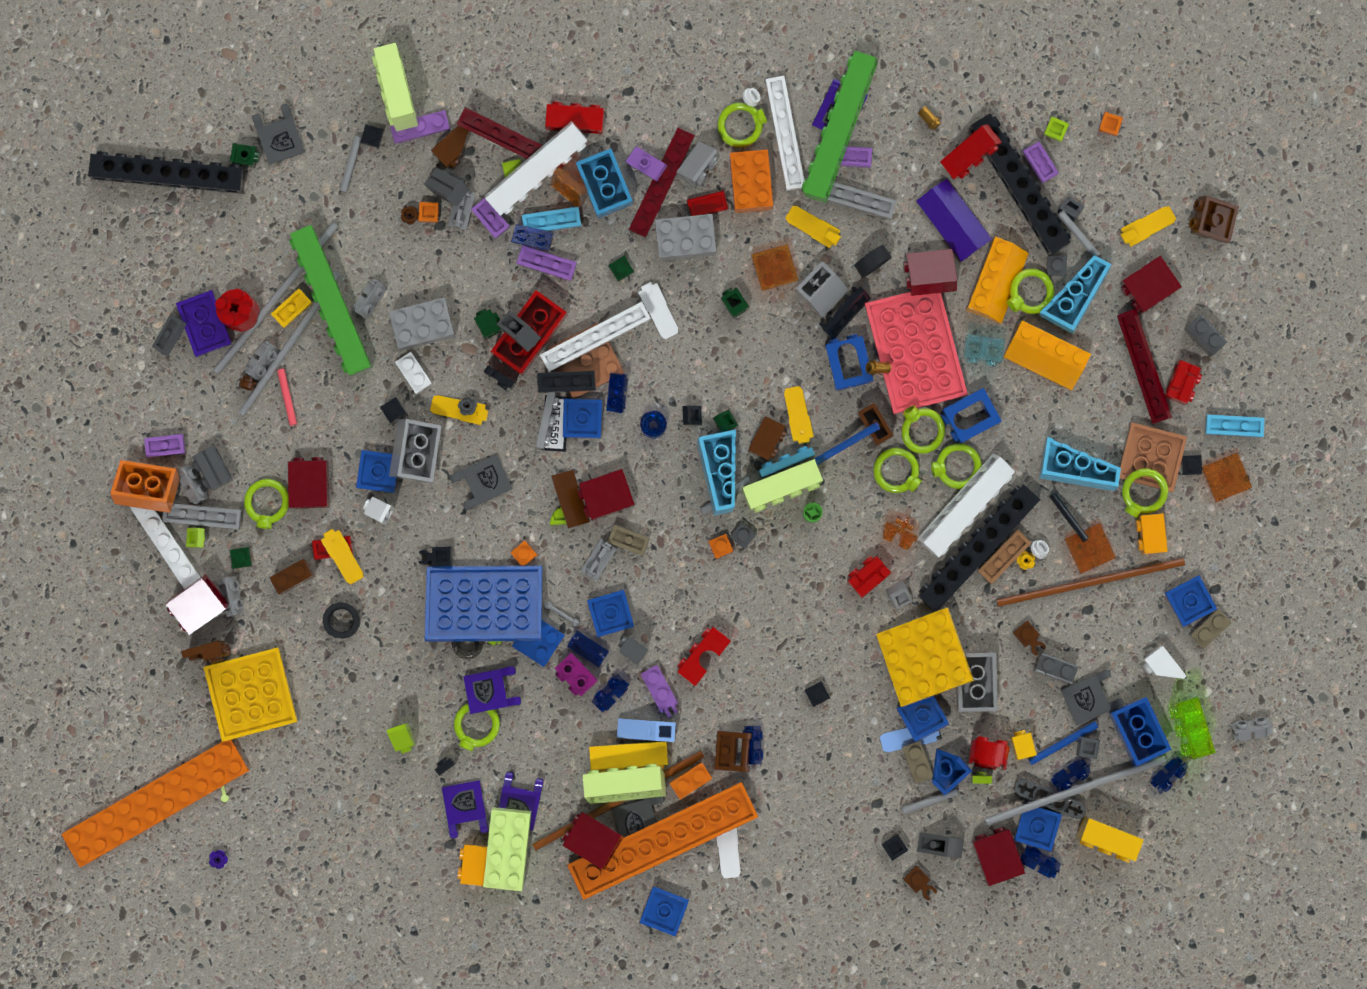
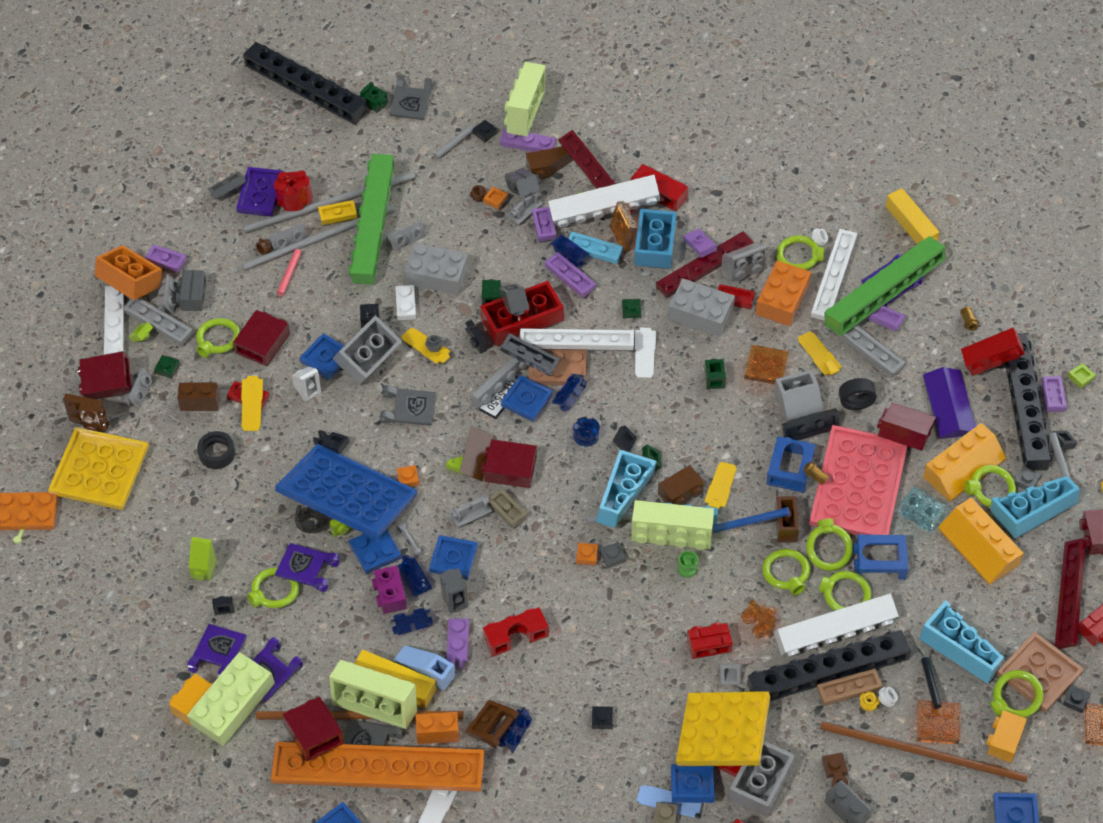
camera: 30 degrees right, 30 degrees down
none -> yellow brick [885,188,940,245]

